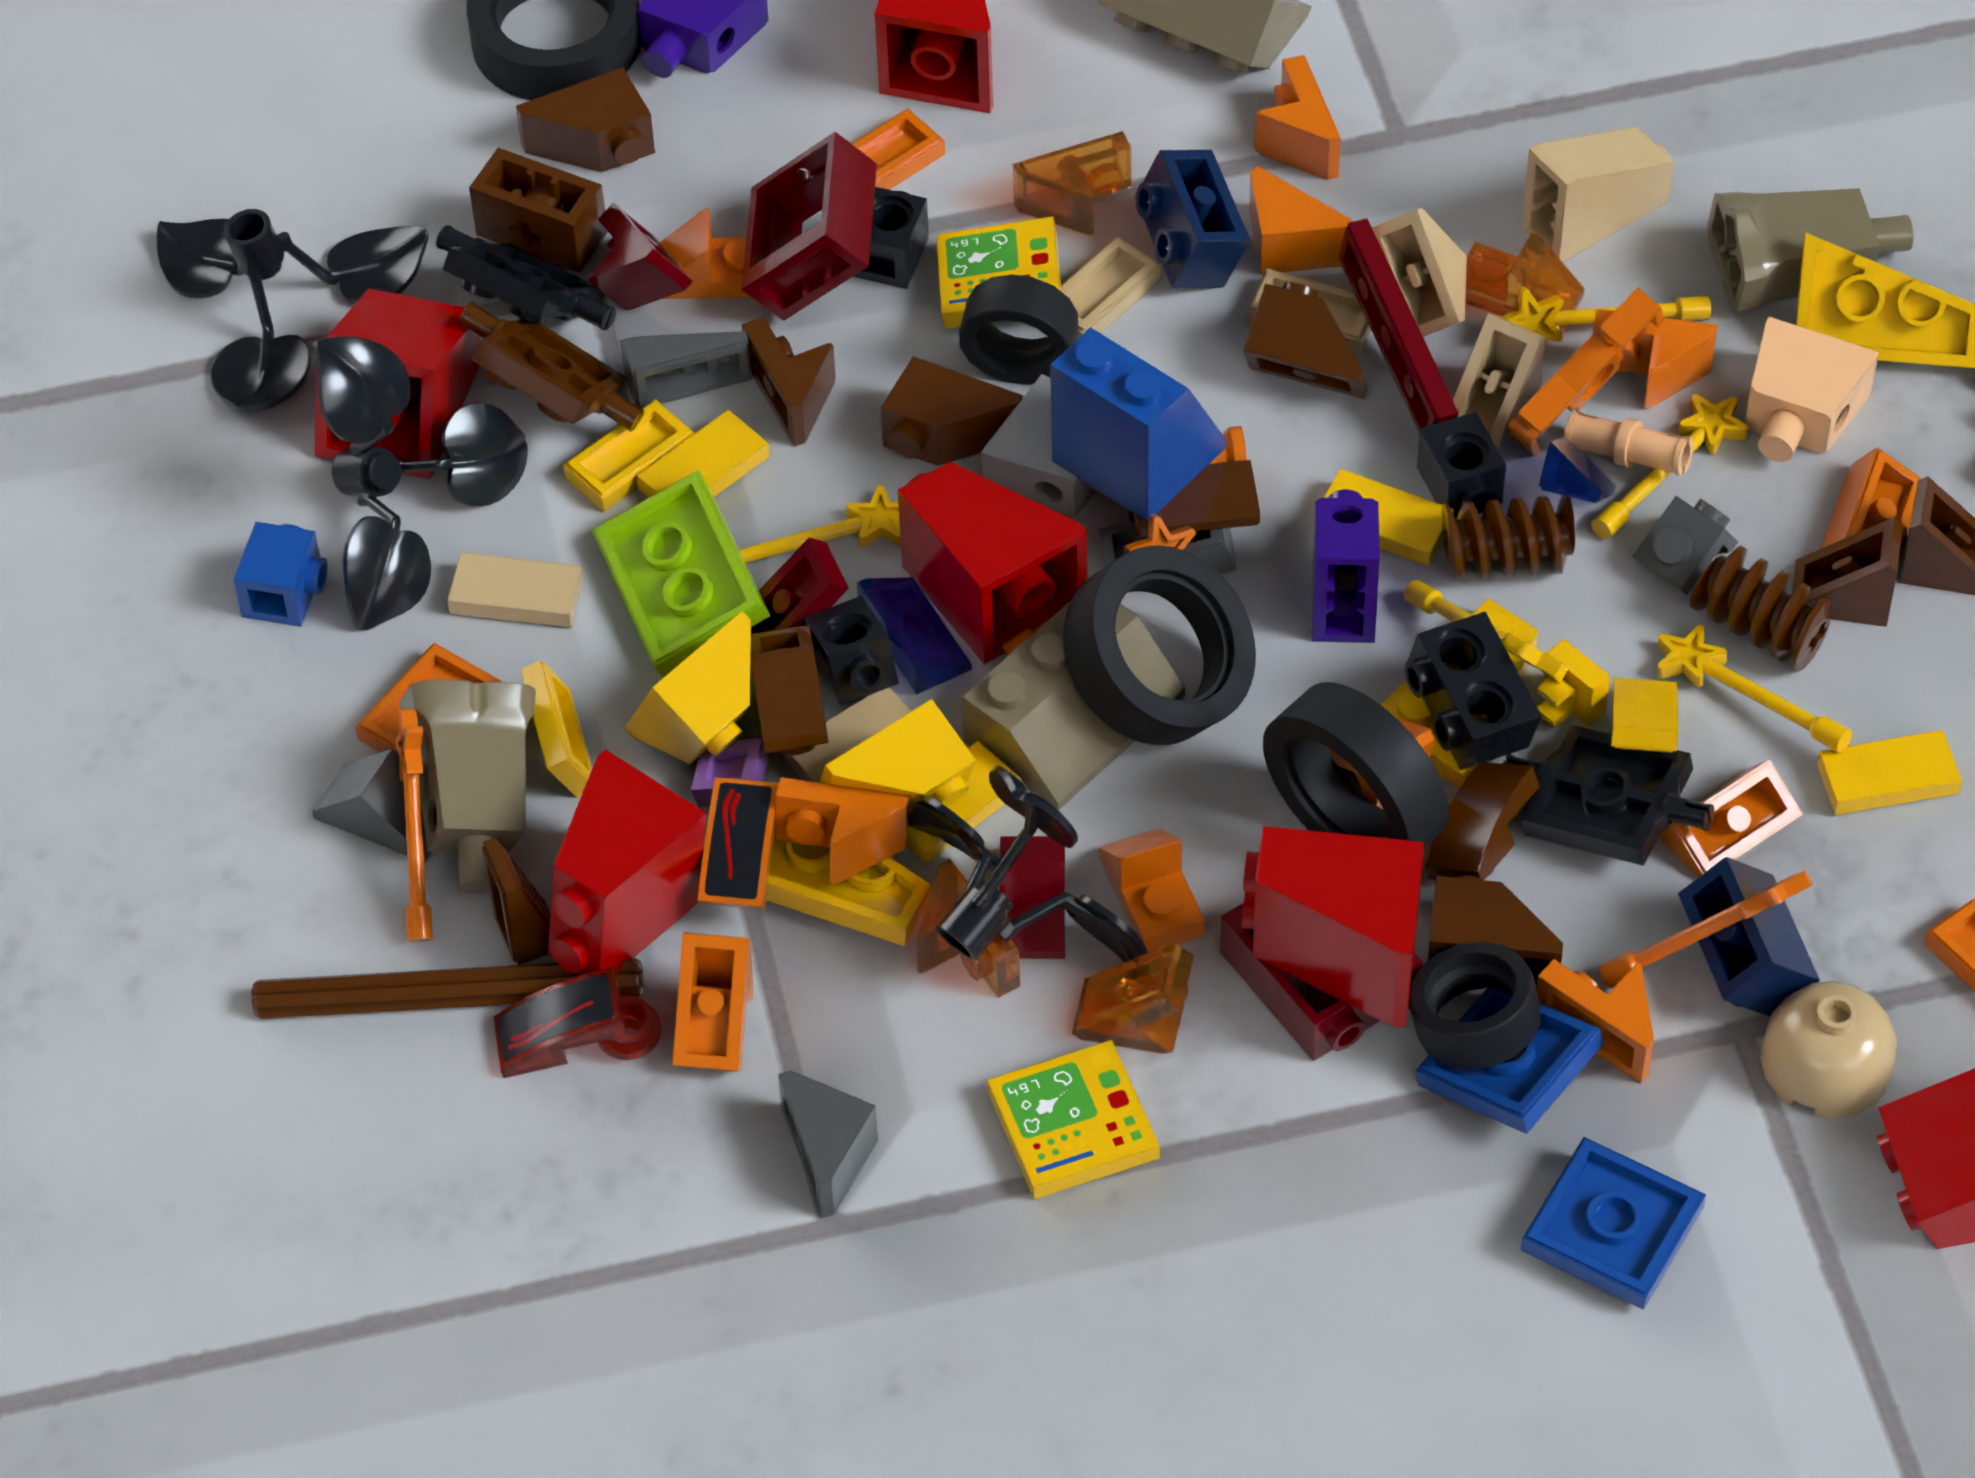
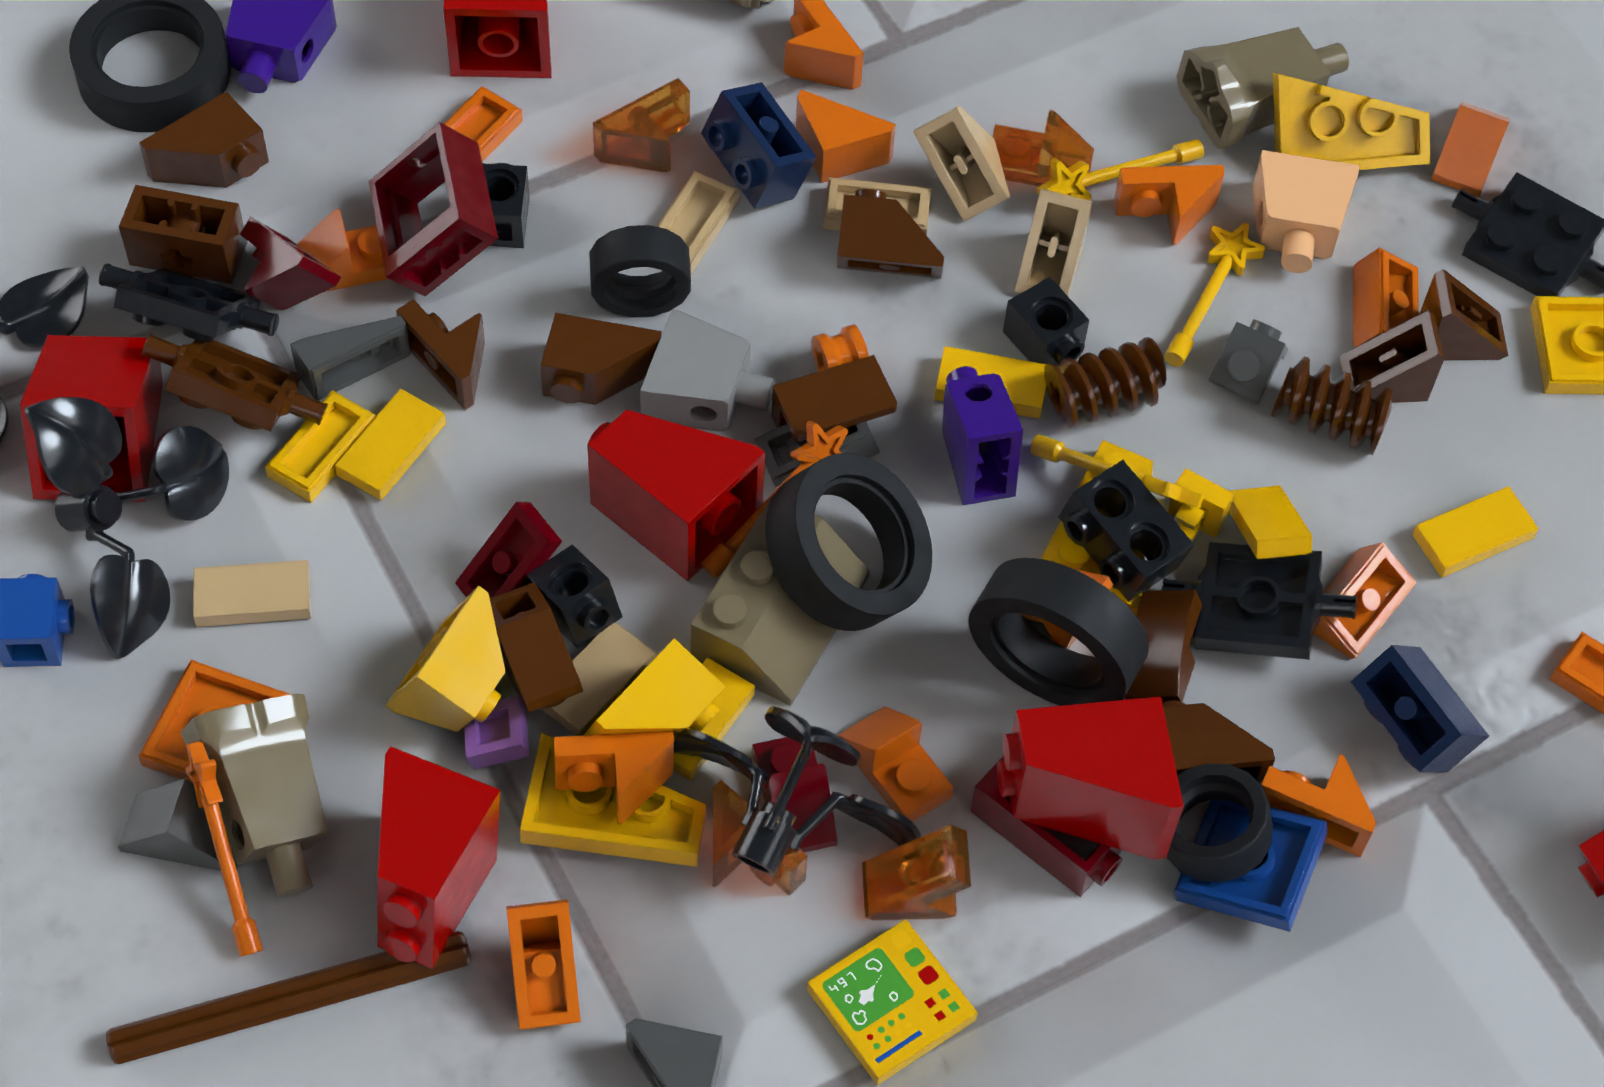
camera: 20 degrees left, 5 degrees up
reddish brown slope [482,837,551,965] -> none
slope [493,967,627,1078] -> none
yellow tile [521,660,592,798] -> none
lime tile [592,470,771,677] -> none
clear red plate [594,996,661,1060] -> none
black slope [697,777,779,910] -> none
yellow piece [739,485,901,563] -> none
clear blue slope [857,577,972,695] -> none
tile [936,216,1062,329] -> none
blue slope [1050,327,1226,522] -> none
dark red tile [1338,218,1458,432] -> none
orange piece [1508,287,1664,456] -> none
blue plate [1521,1137,1706,1310] -> none
tan slope [1522,126,1674,265] -> none
clear blue slope [1539,437,1616,503] -> none
light nougat pin [1564,411,1693,476] -> none
orange piece [1599,870,1813,988] -> none
yellow piece [1657,625,1852,753] -> none
tan cylinder [1760,981,1897,1118] -> none

